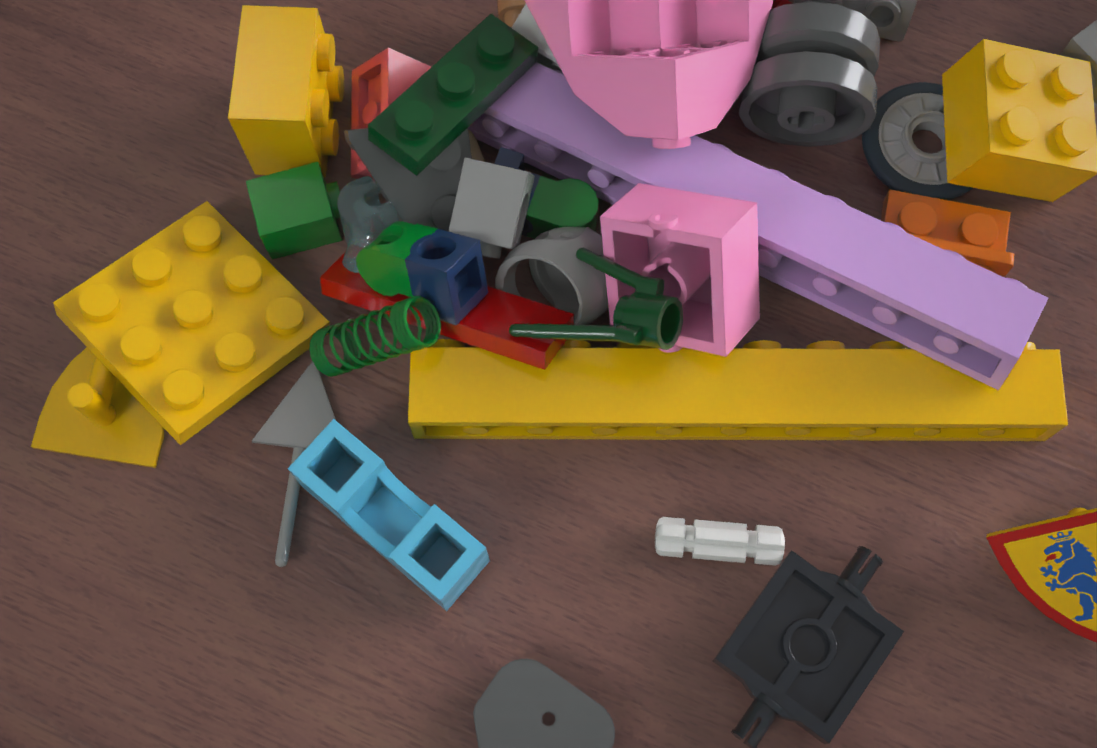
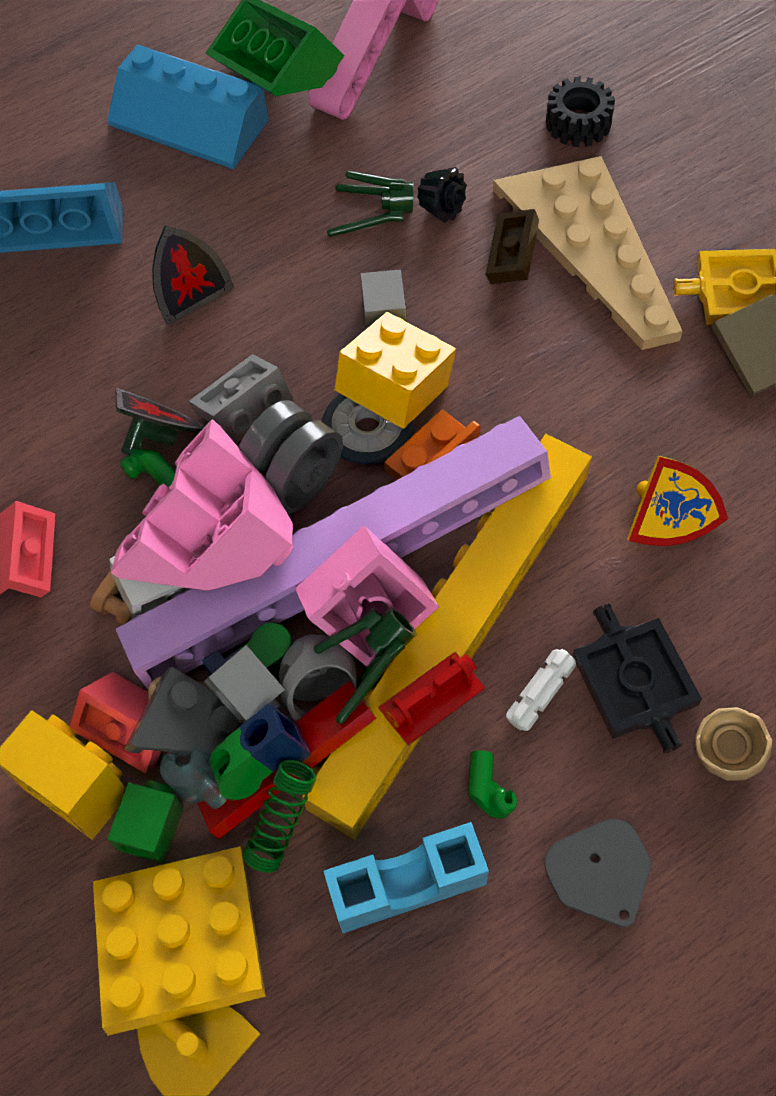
camera: 55 degrees left, 10 degrees down
light grey piece [252,361,336,567] -> none
dark green plate [368,14,539,176] -> none
none -> red hinge [378,652,485,746]
none -> green arm [468,750,517,819]

